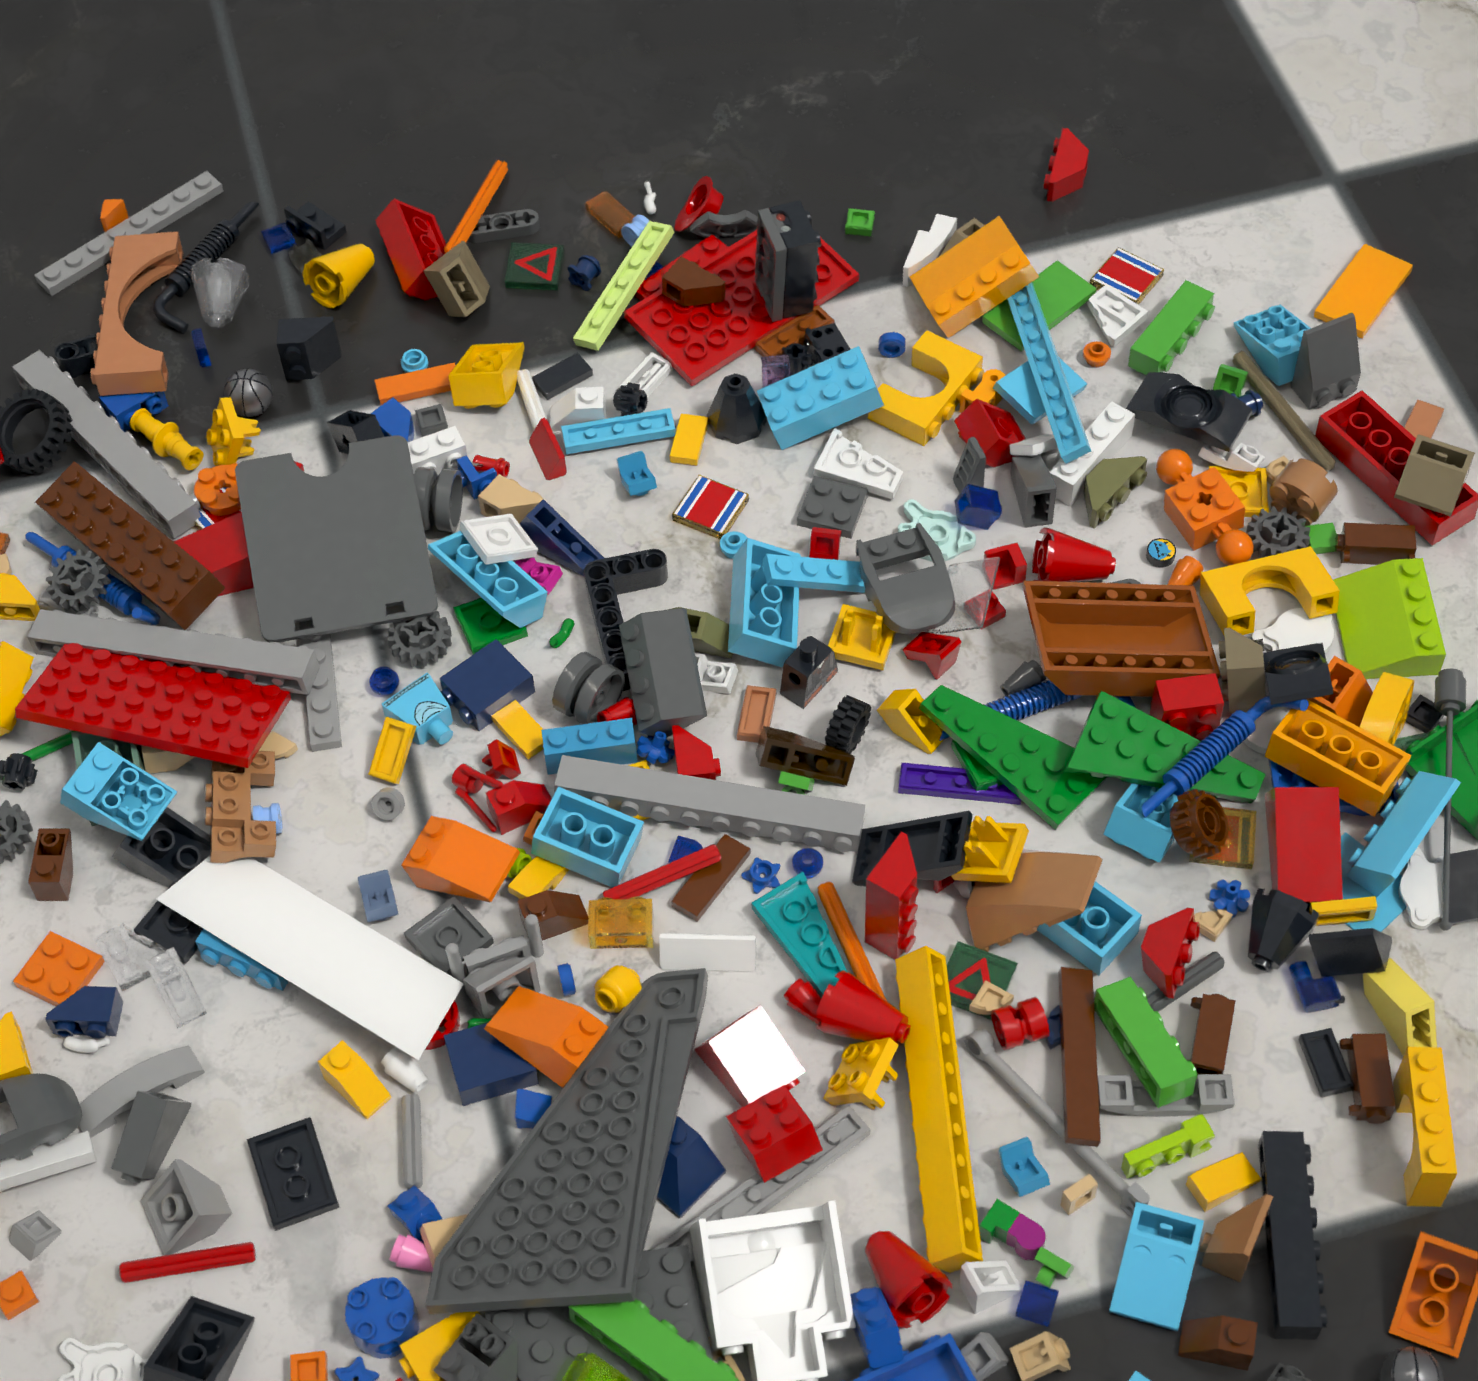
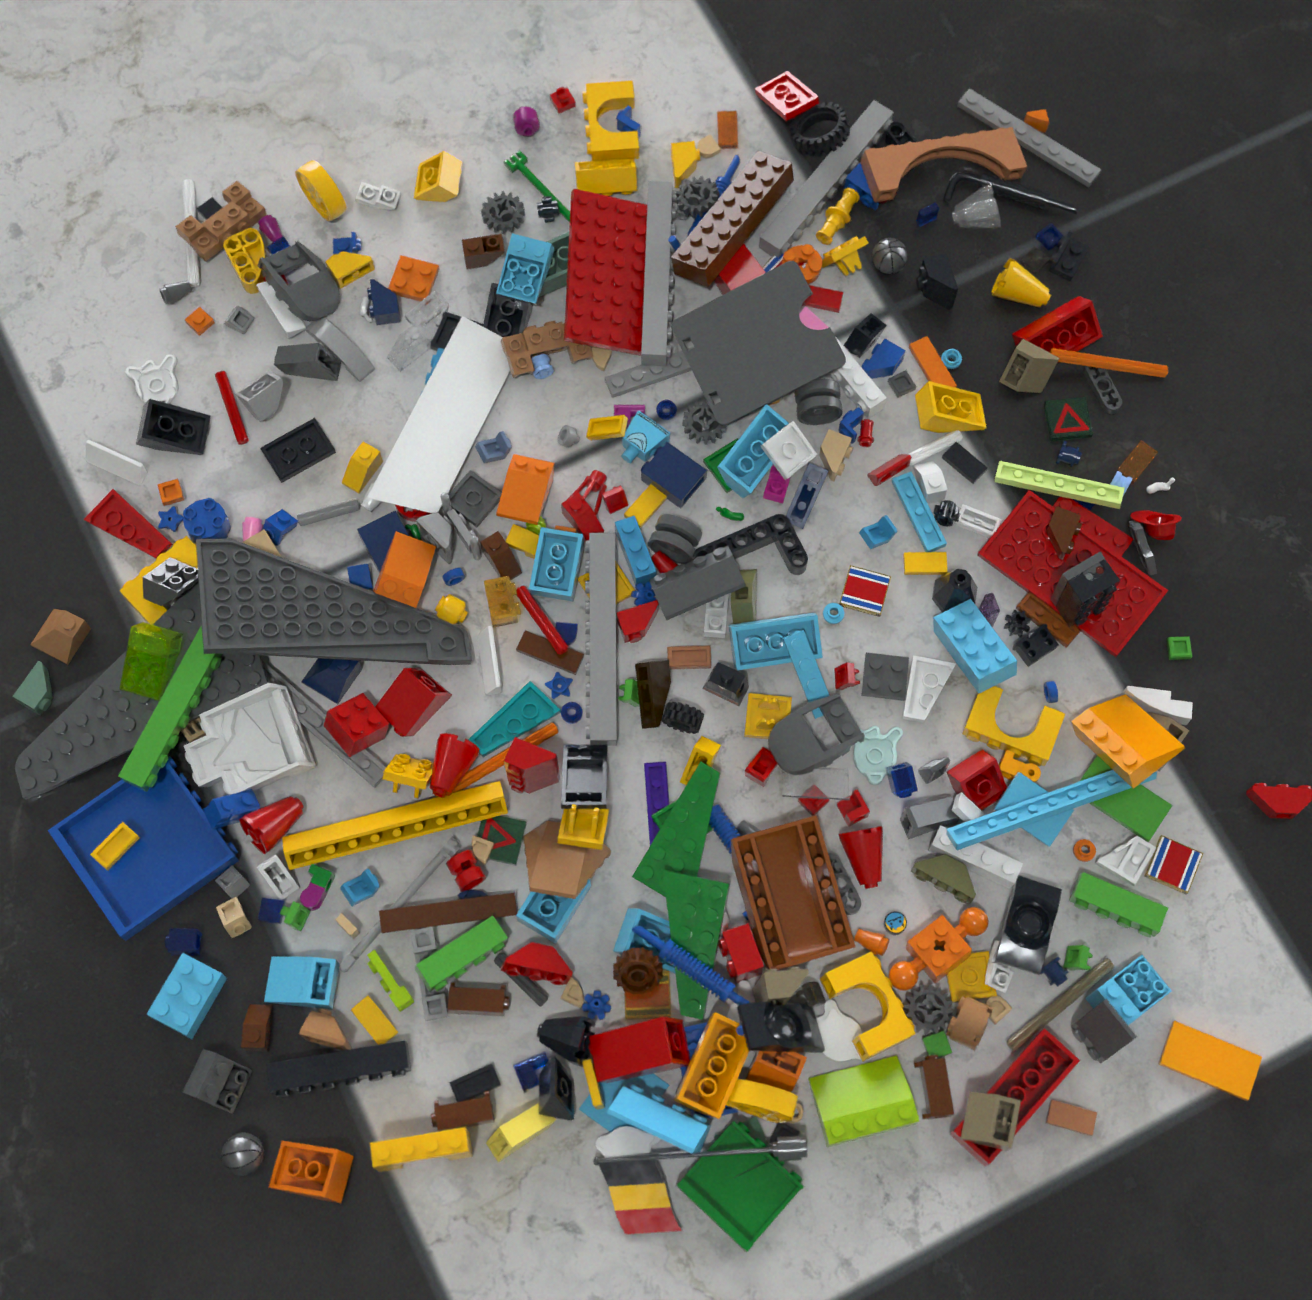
camera: 75 degrees right, 15 degrees up
red cone [783,978,821,1025] -> none
none -> magenta piece [614,404,645,429]

